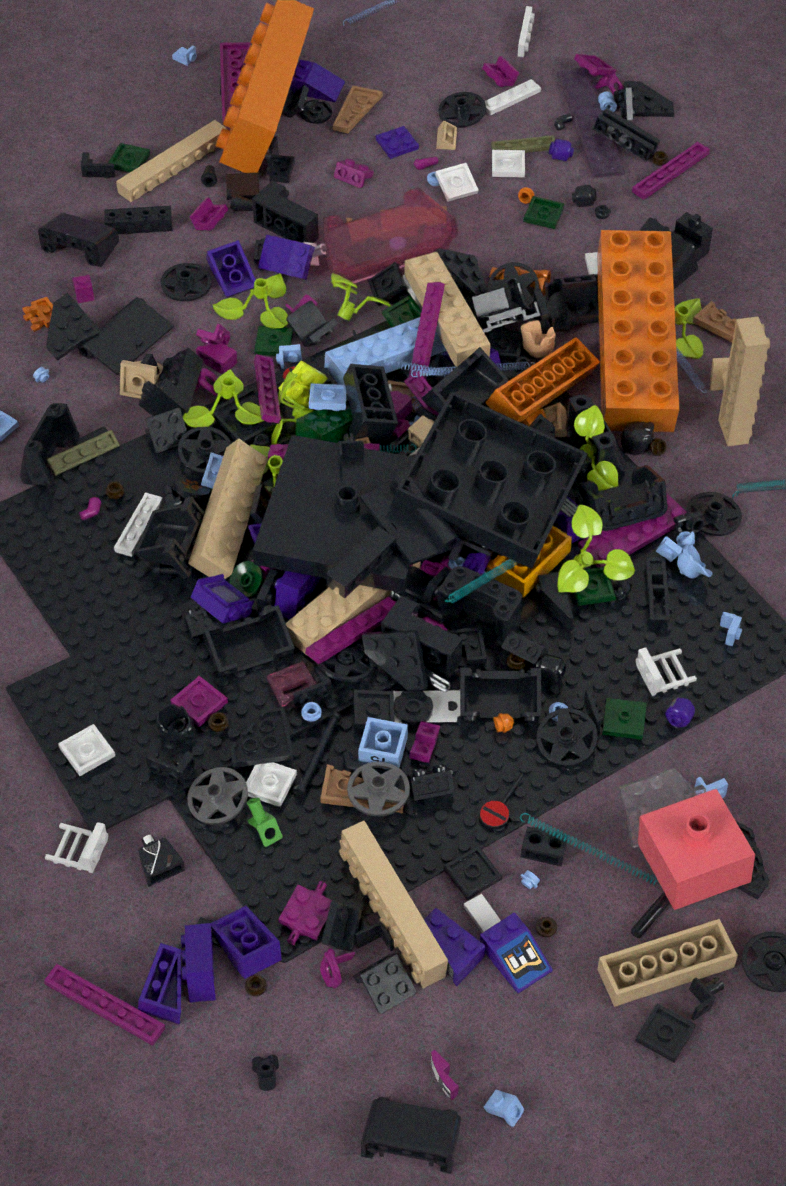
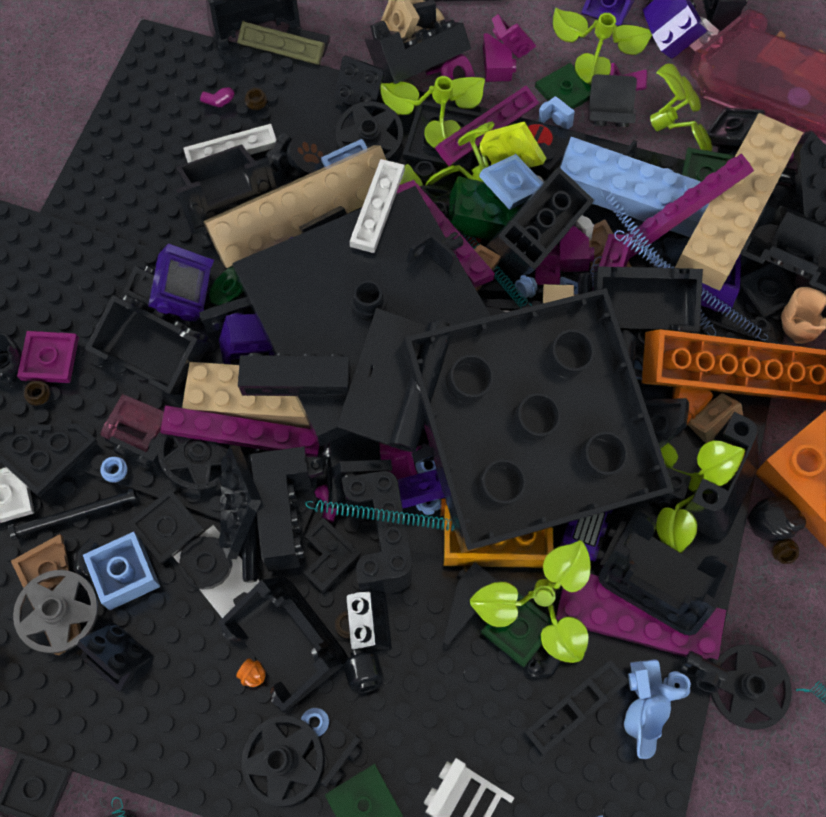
camera: 50 degrees right, 15 degrees up
magenta slope [409,721,440,763] -> none
piece [479,773,524,828] -> none
none -> white plate [349,159,405,253]
none -> light blue plate [515,275,537,298]

